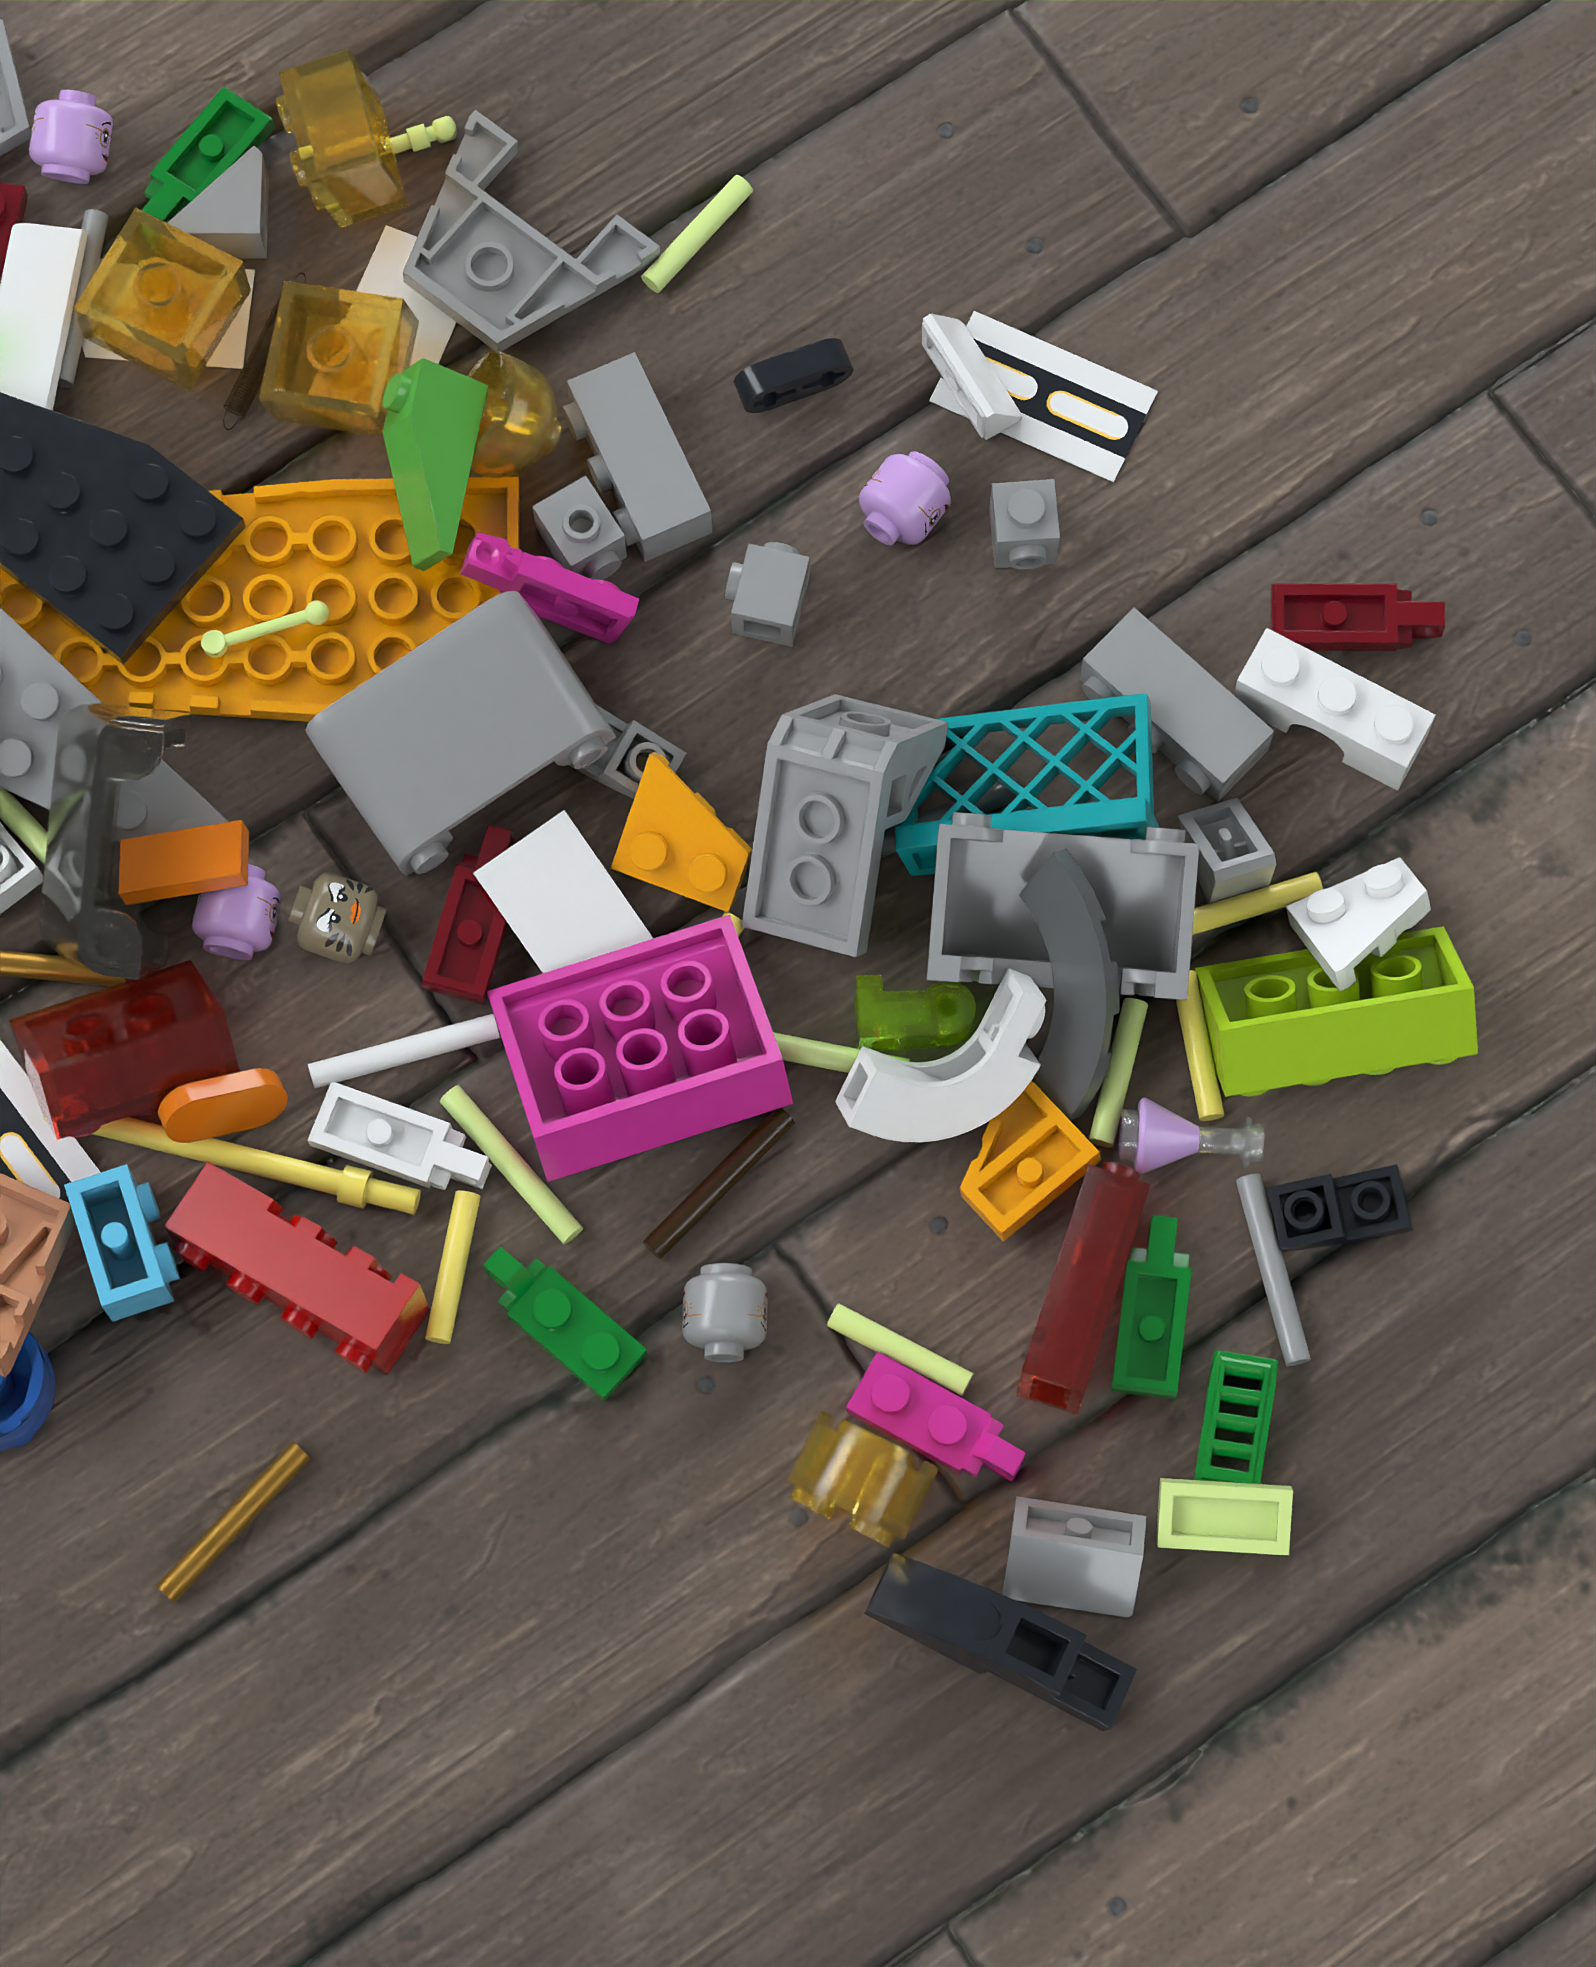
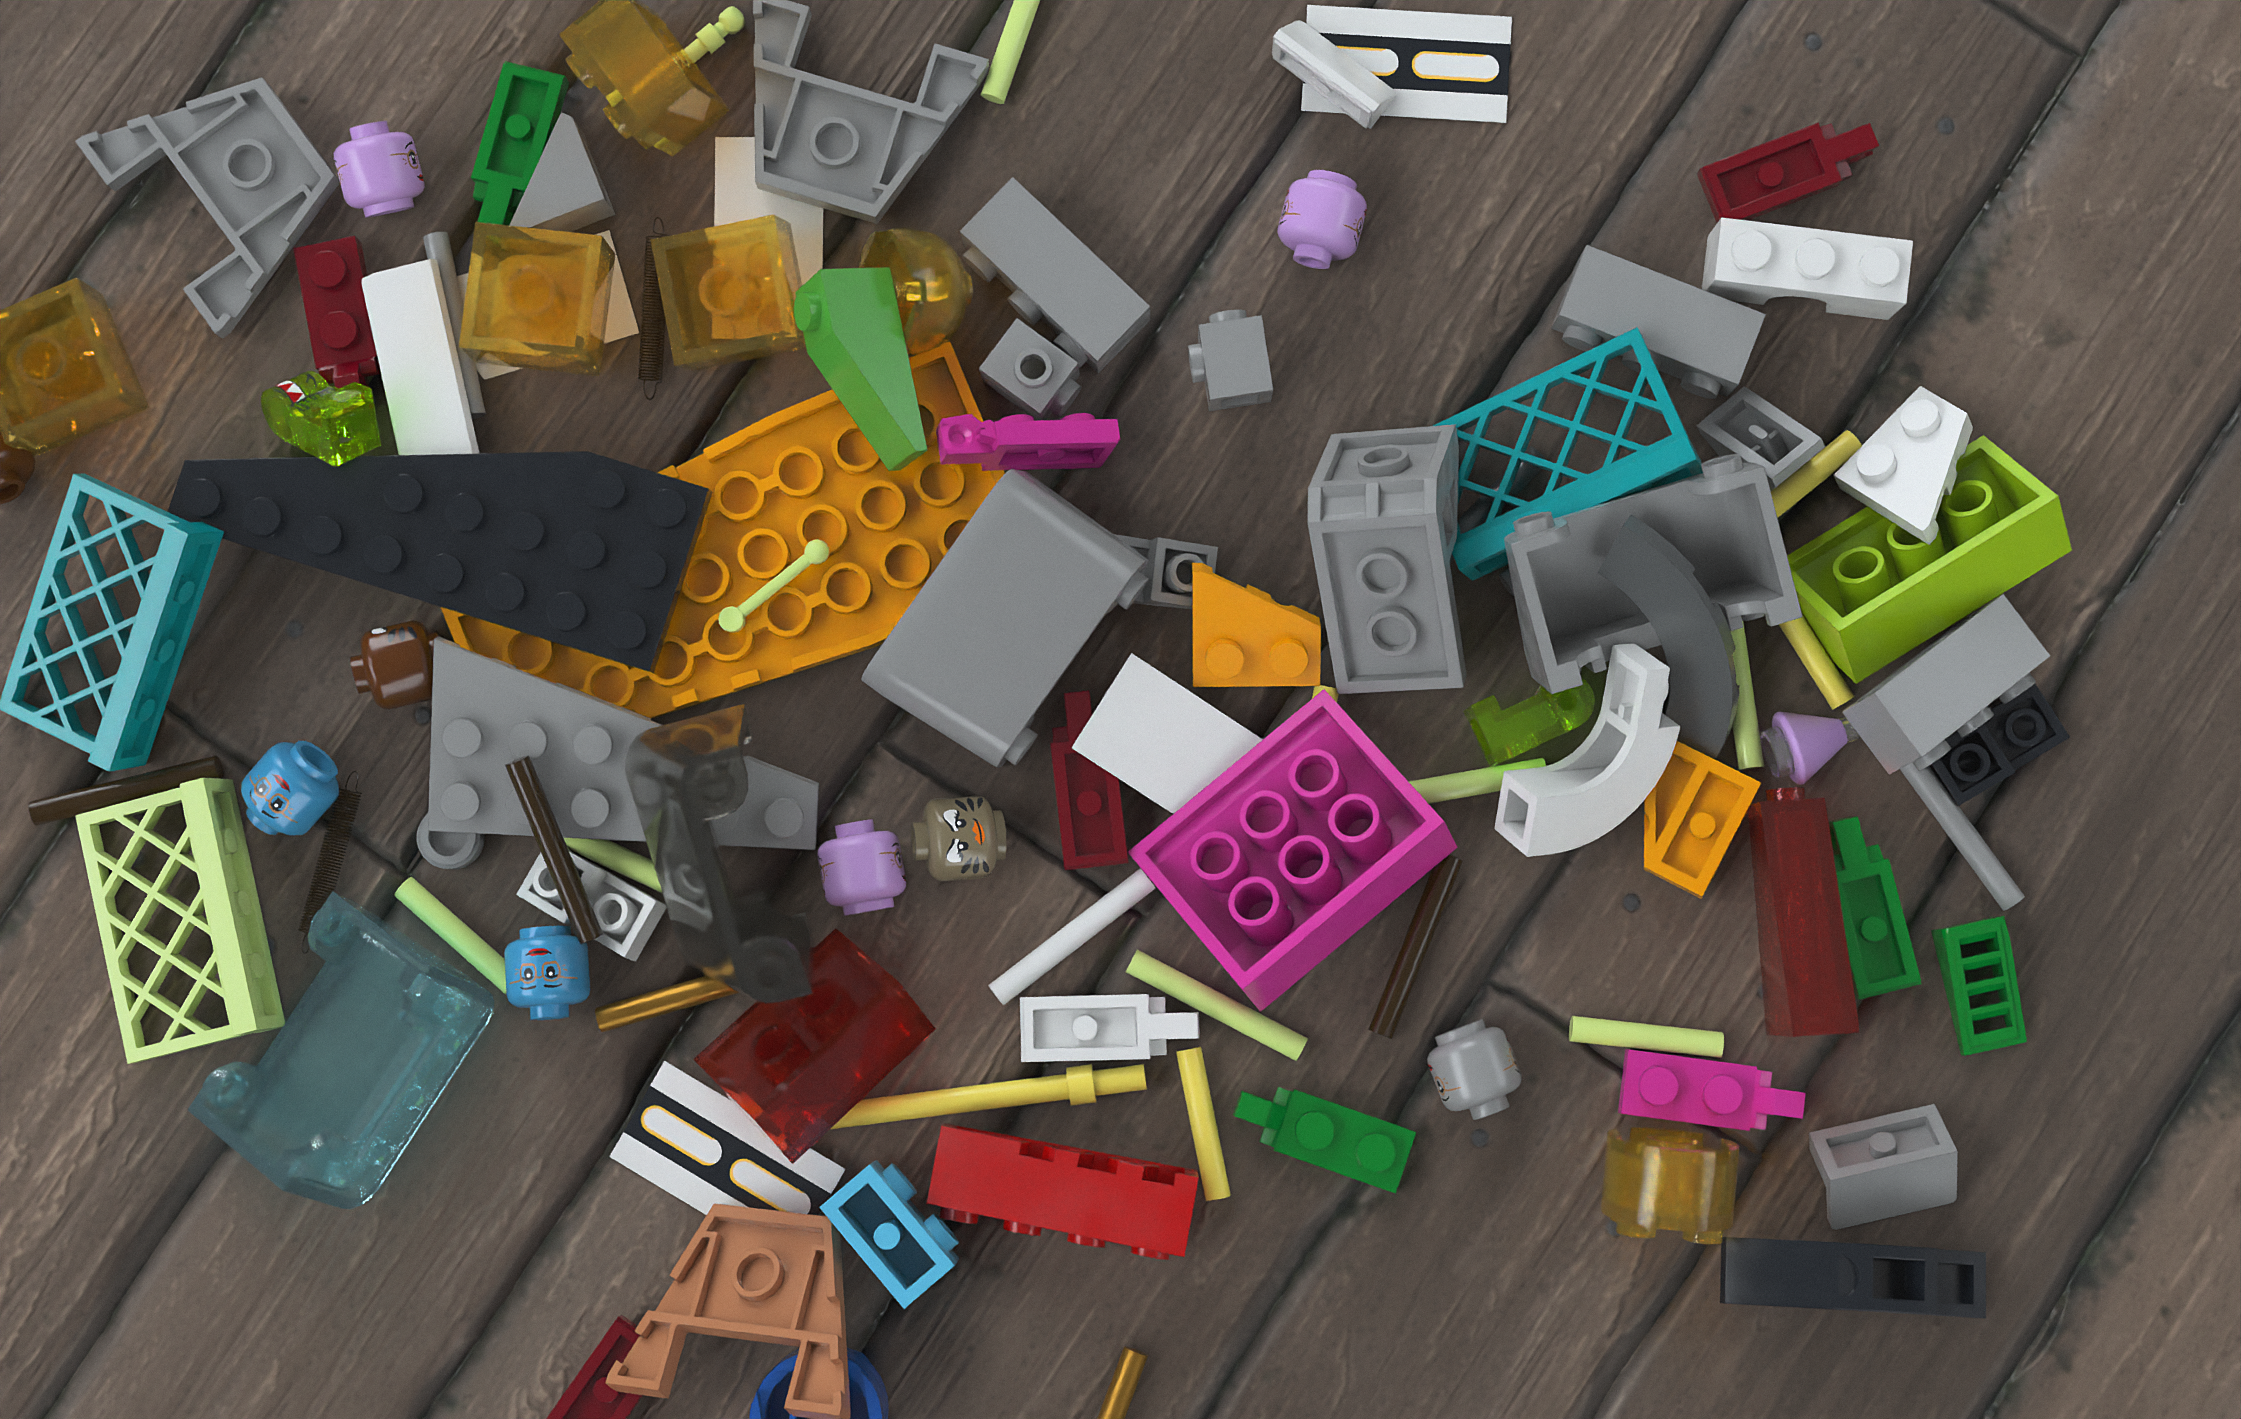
camera: 15 degrees left, 10 degrees up
orange tile [118,820,249,905] -> none
orange tile [158,1068,288,1143] -> none
black beam [733,338,854,413] -> none
light grey brick [989,479,1060,569] -> none
yellowish green tile [1156,1478,1293,1555] -> none
none -> light grey brick [1842,594,2050,775]

